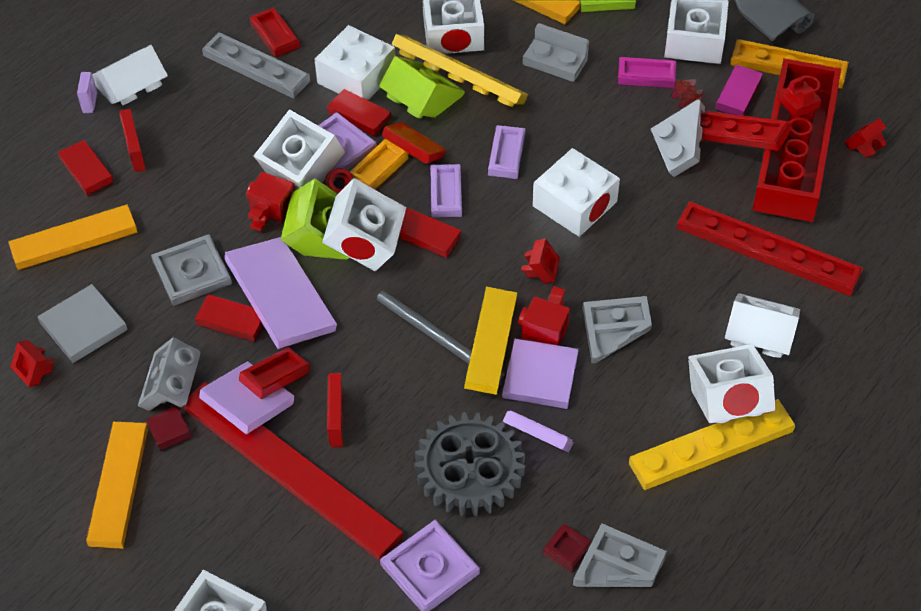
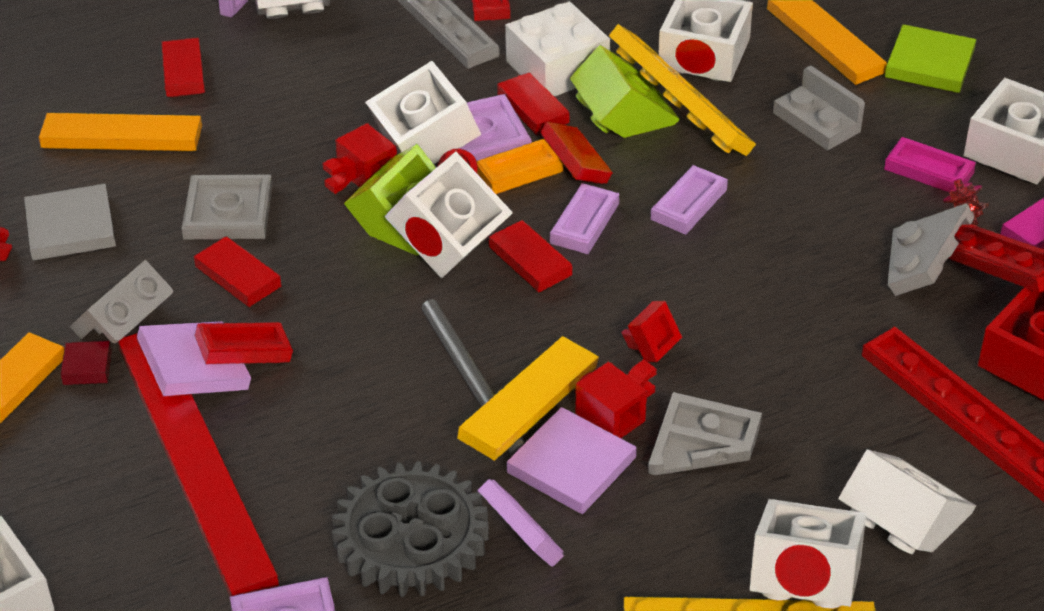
camera: 25 degrees right, 10 degrees down
red tile [119,109,146,172] -> none
lavender tile [225,237,337,349] -> none
red tile [327,373,343,448] -> none
white brick [533,148,620,237] -> none

